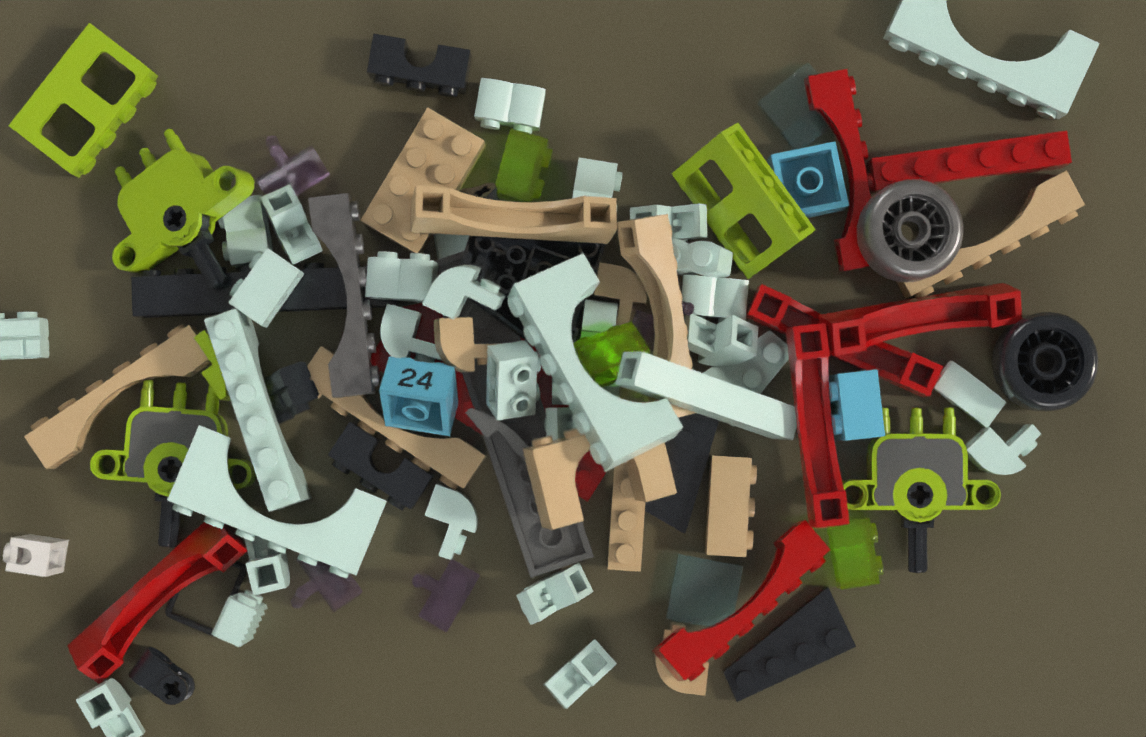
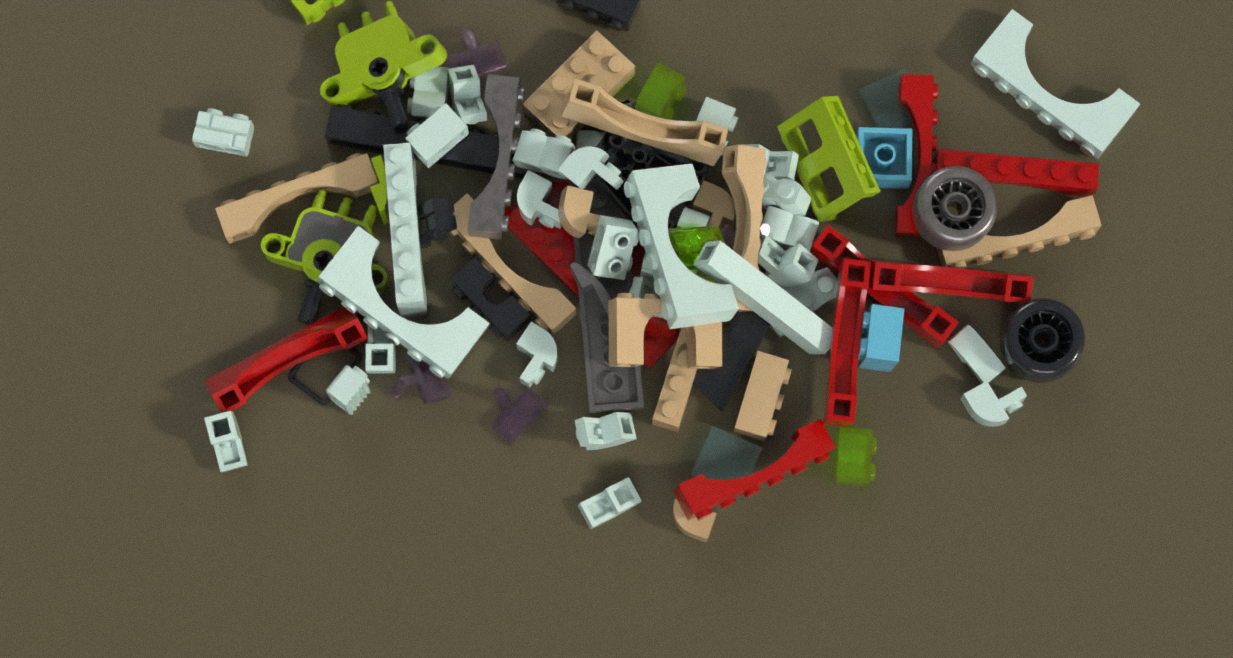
camera: 15 degrees right, 10 degrees down
white brick [3,534,69,577] -> none
black piece [128,646,195,705] -> none
medium azure brick [379,356,458,436] -> none
light aqua brick [474,78,546,135] -> none
black wing [722,586,856,702] -> none
piece [842,407,1001,573] -> none

